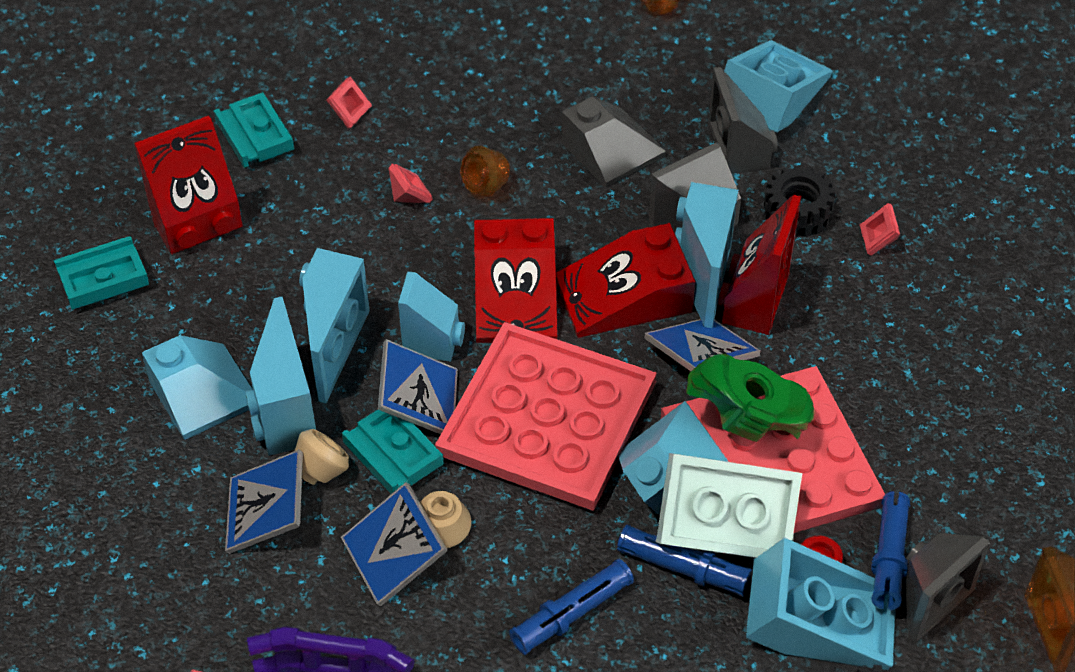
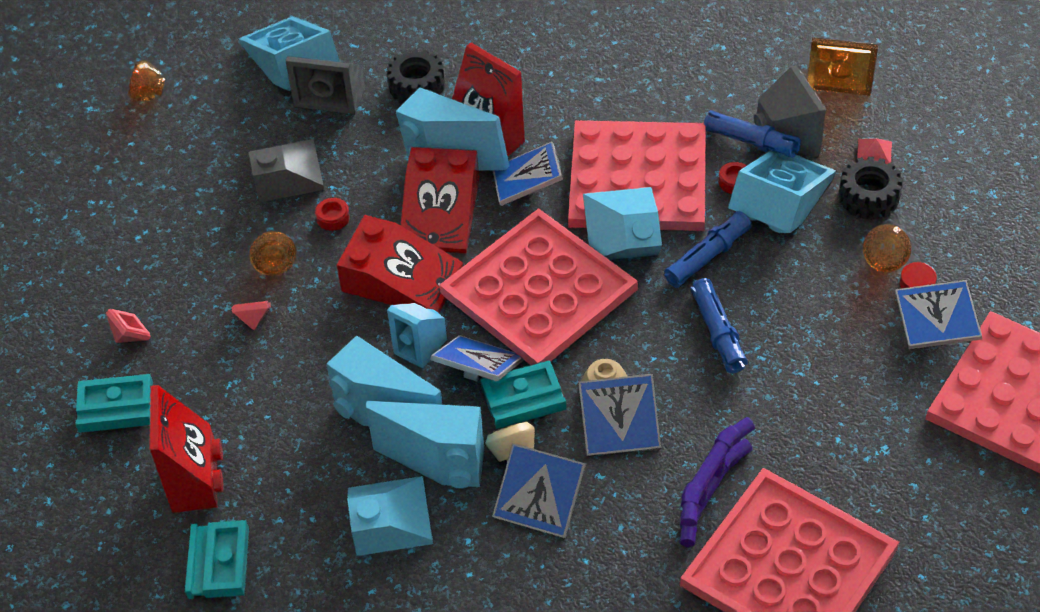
camera: 65 degrees left, 0 degrees up
dark grey slope [648,143,741,233] -> none
light aqua plate [656,453,802,557] -> none
green piece [686,354,815,442] -> none
coral slope [860,203,900,256] -> none
none -> red tile [315,198,350,231]

